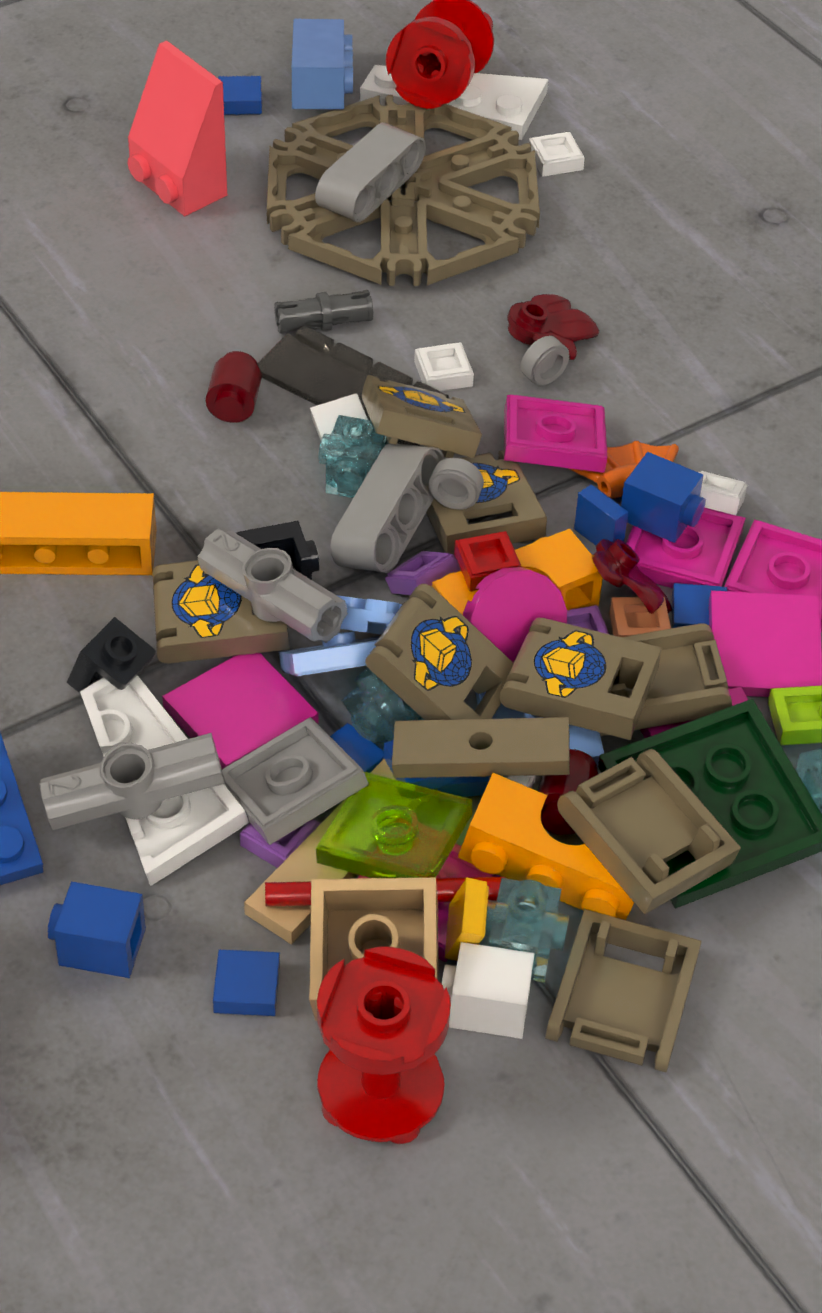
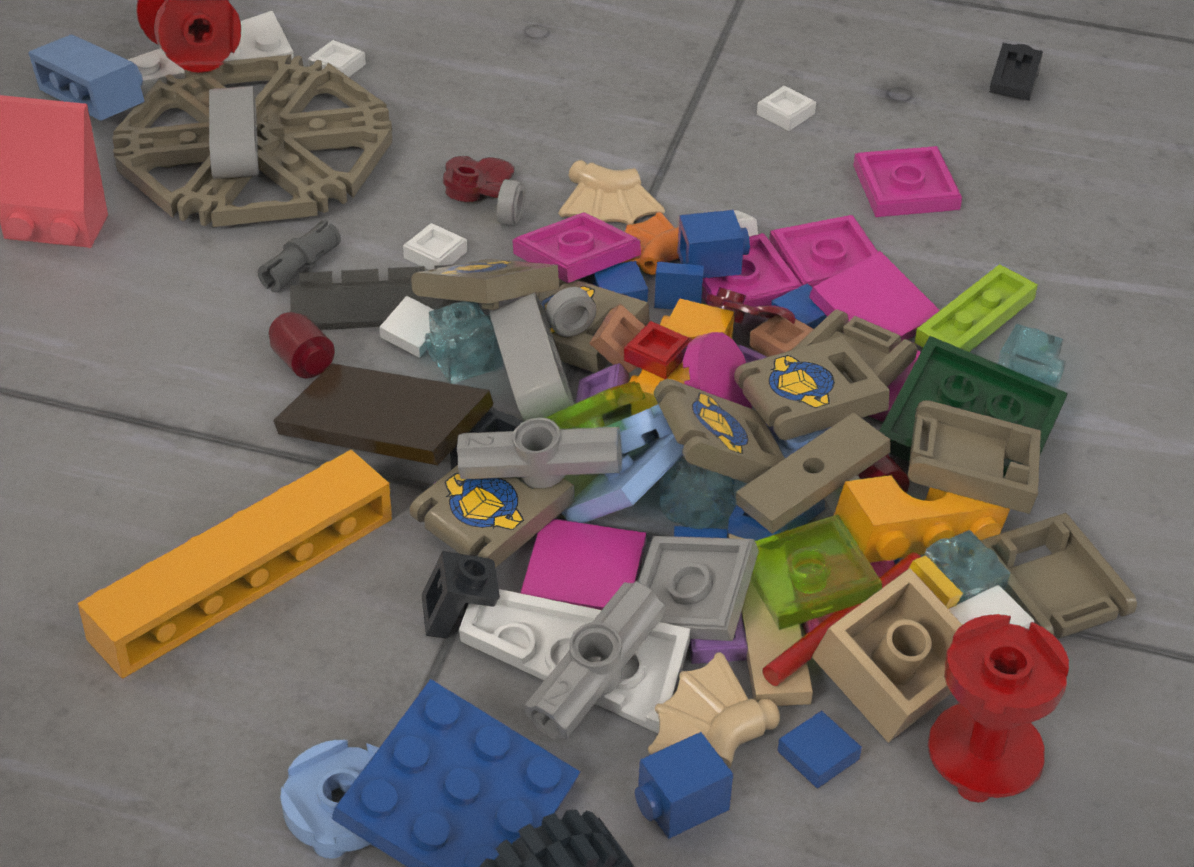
camera: 40 degrees left, 5 degrees down
none -> dark brown tile [273,363,494,466]
none -> clear neon green plate [545,381,646,429]
none -> tan arm [559,160,665,225]
none -> nougat plate [589,304,645,373]
none -> blue tile [591,261,648,302]
none -> tan arm [648,652,780,768]

